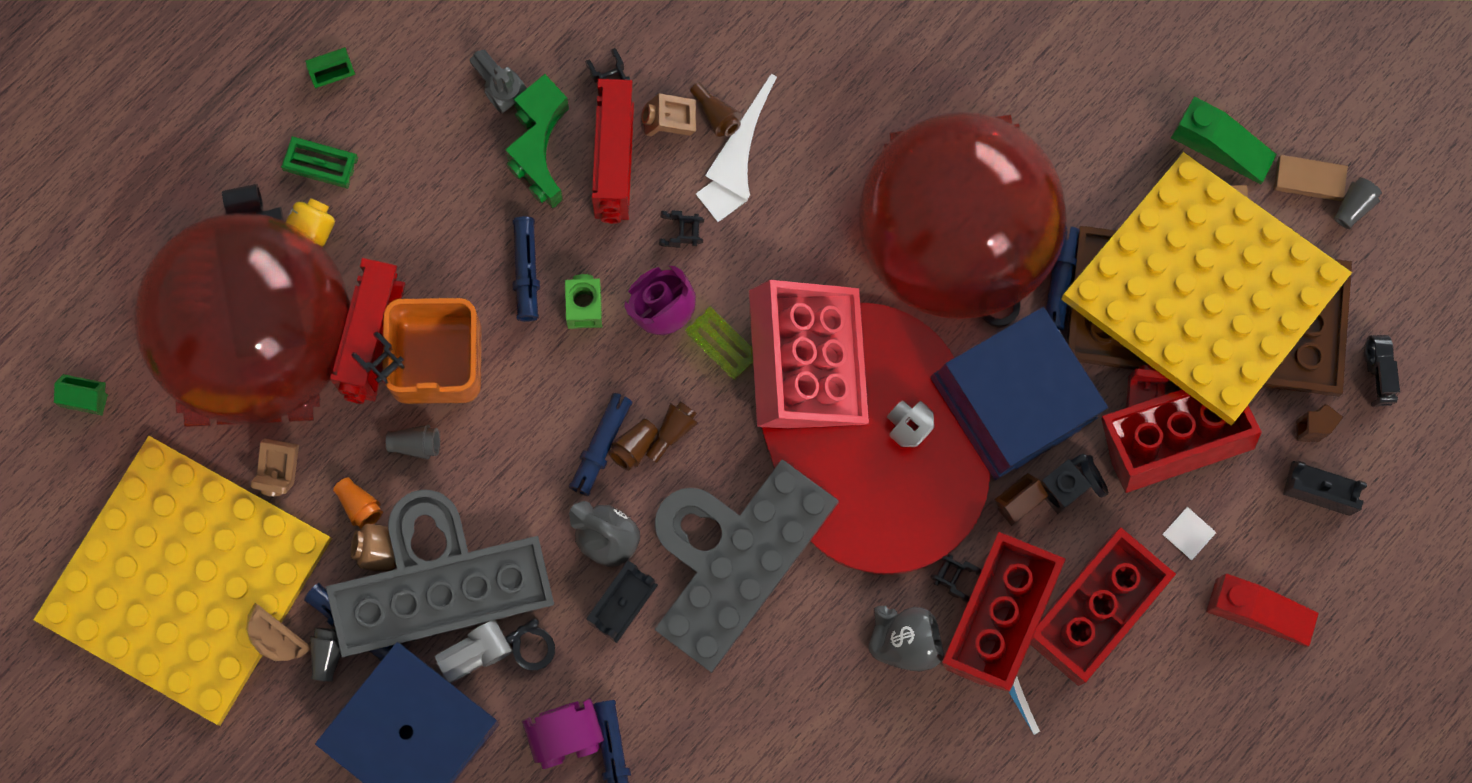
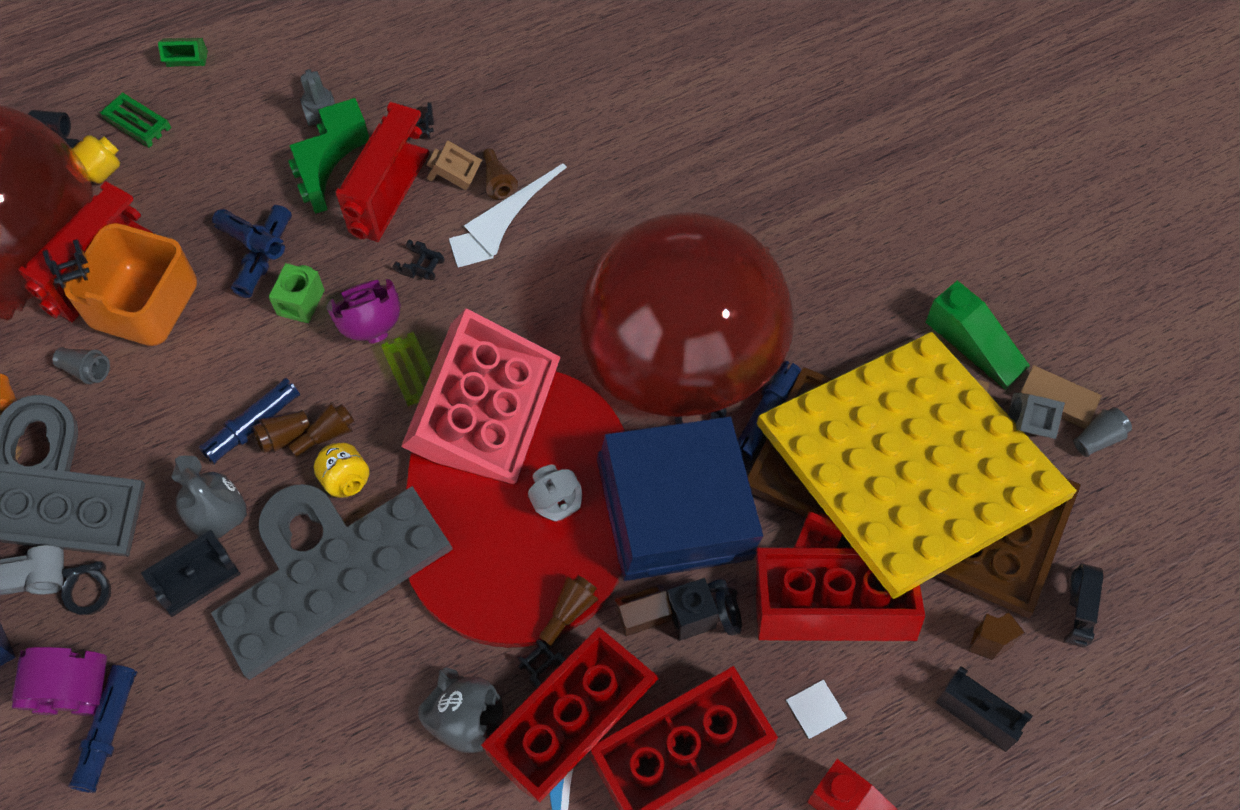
camera: 25 degrees right, 15 degrees down
none -> dark blue pin [212,209,285,259]
none -> yellow head [313,443,370,498]
none -> reddish brown cone [538,575,599,646]
none -> dark grey brick [1008,392,1065,439]

